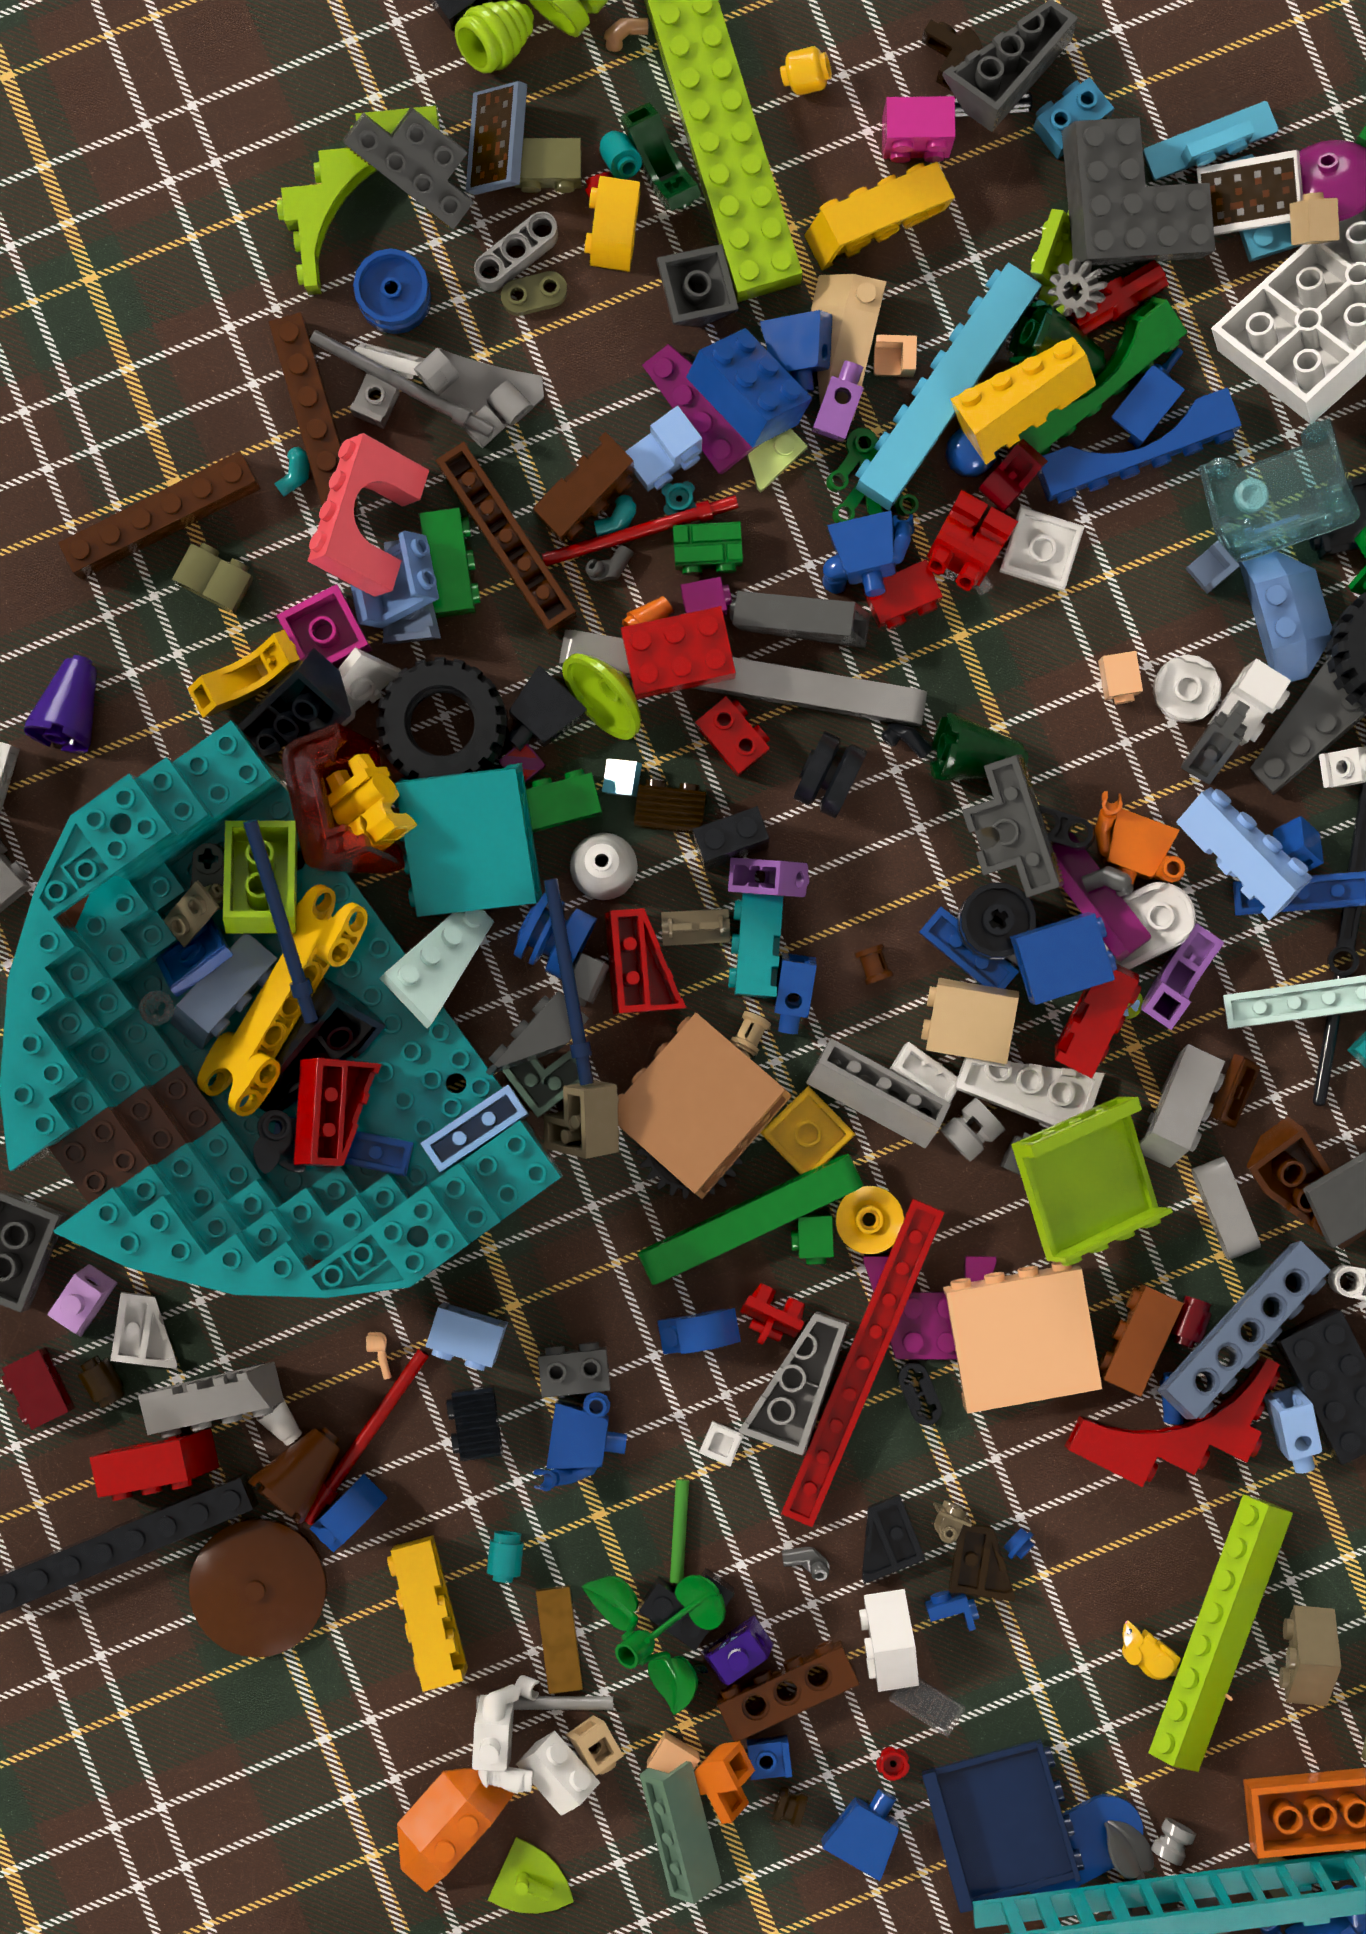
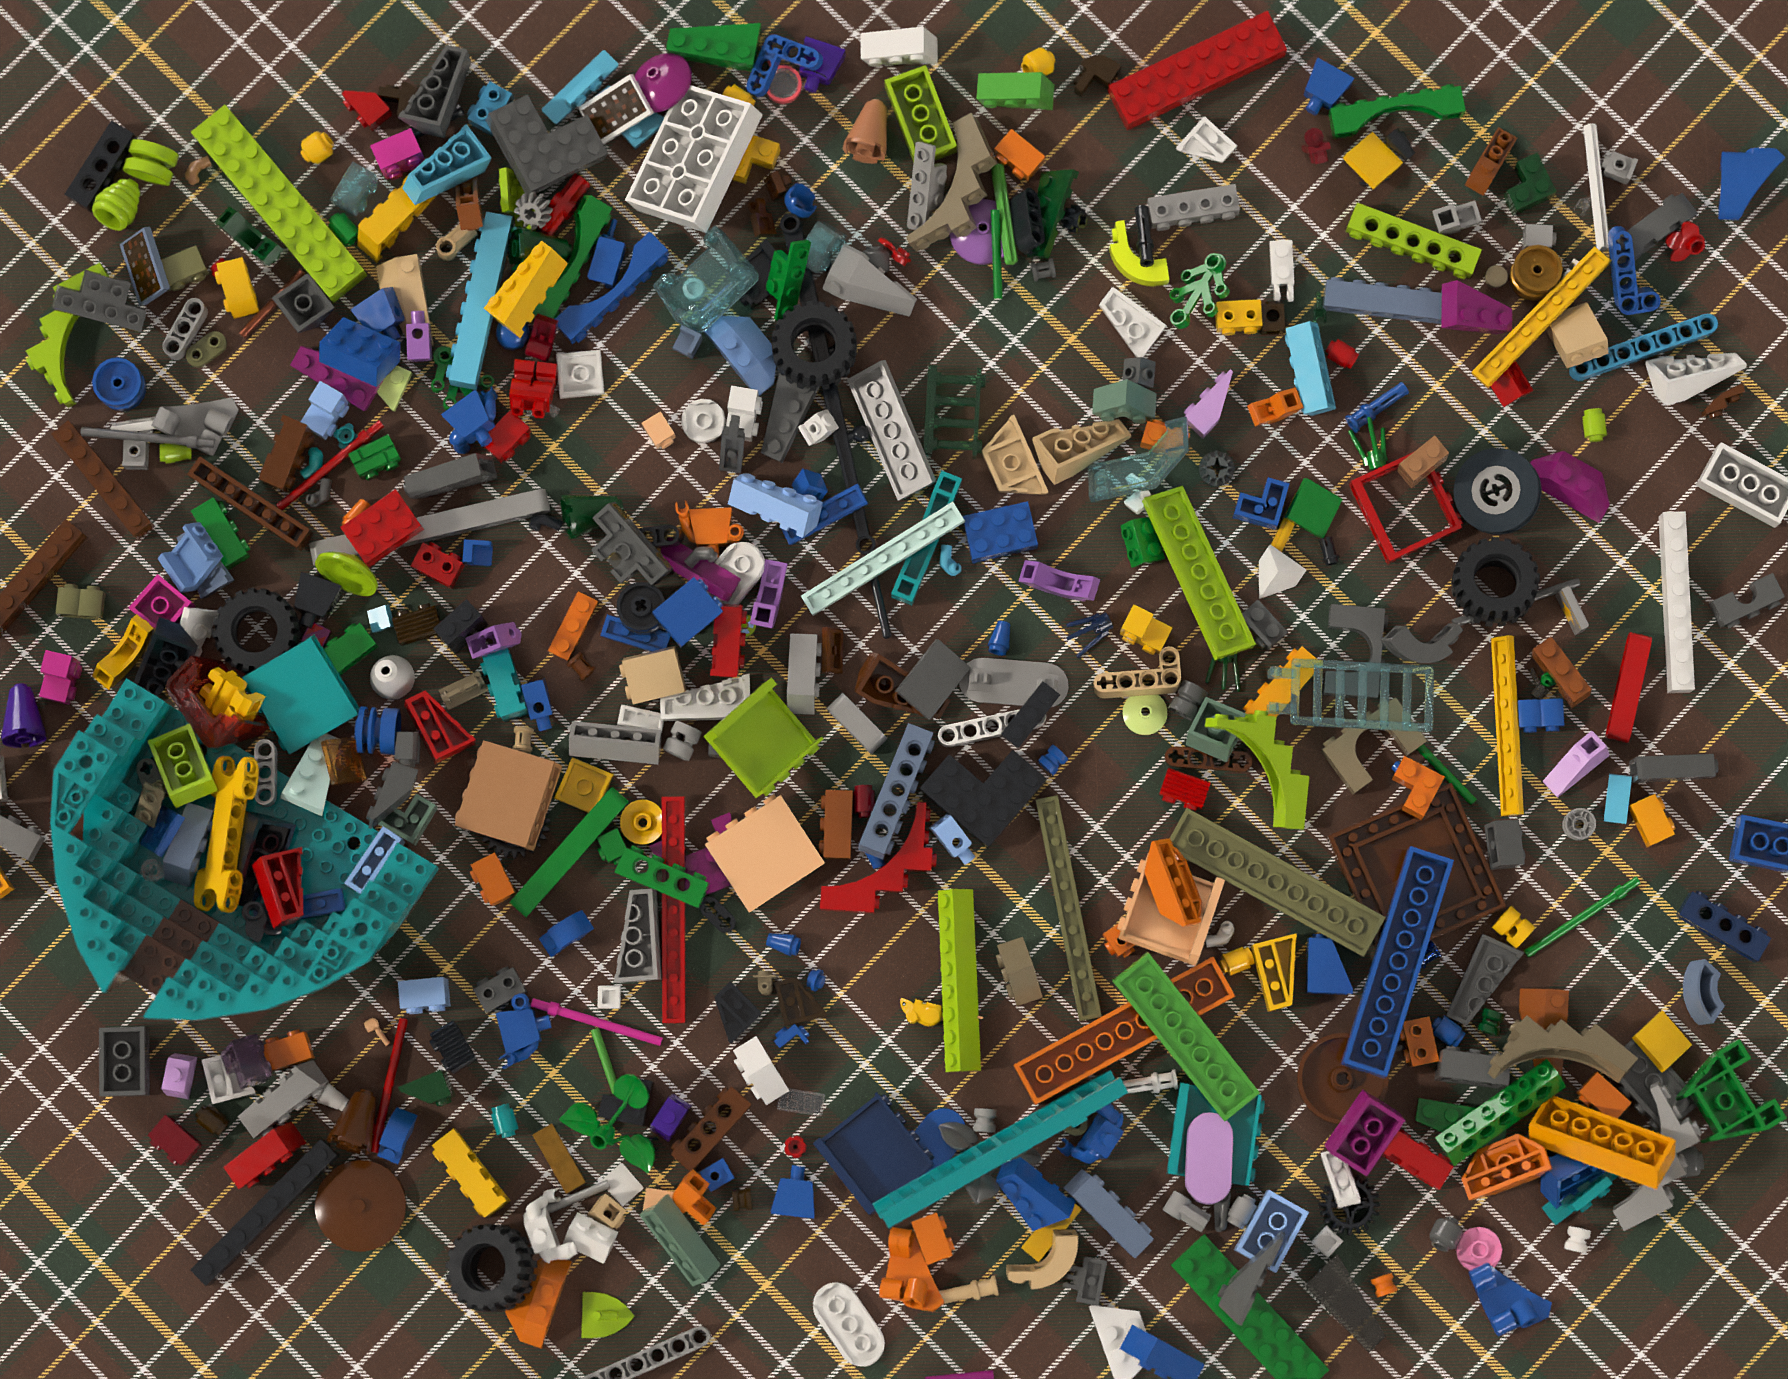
camera: 20 degrees left, 5 degrees down
dark blue bar [243,819,318,1023] -> none
teal arm [274,447,310,497] -> none
coral arch [307,433,429,597] -> none
dark tan brick [543,1080,620,1159] -> none
dark blue bar [544,878,594,1085] -> none
teal brick [599,131,642,179] -> none
magenta brick [681,577,732,615] -> none
red hips [740,1283,805,1345] -> none
dark grey arm [782,1546,830,1581] -> none
black wheel [793,731,868,819] -> none
light nougat panel [873,335,917,377] -> none
tan brick [1290,192,1340,245] -> none
none -> dark pink brick [39,650,82,705]
none -> lime cone [160,444,191,464]
none -> clear purple brick [220,1034,272,1089]
none -> copper bar [239,269,306,339]
none -> light grey beam [254,739,277,807]
none -> orange brick [261,1029,315,1073]
none -> clear orange tile [321,737,367,785]
none -> green brick [328,213,358,247]
none -> clear light blue brick [330,161,378,217]
none -> red slope [341,91,393,132]
none -> dark green slope [398,1069,456,1107]
none -> medium azure wedge [403,124,491,205]
none -> tan piece [436,224,478,261]
none -> black tyre [445,1224,537,1312]
none -> dark orange slope [455,176,483,231]
none -> blue panel [463,540,493,566]
none -> orange brick [470,852,517,906]
none -> dark pink bar [531,998,663,1046]
none -> orange plate [548,591,598,662]
none -> white sticker [601,1163,643,1206]
none -> green brick [614,845,710,908]
none -> blue cone [766,933,801,957]

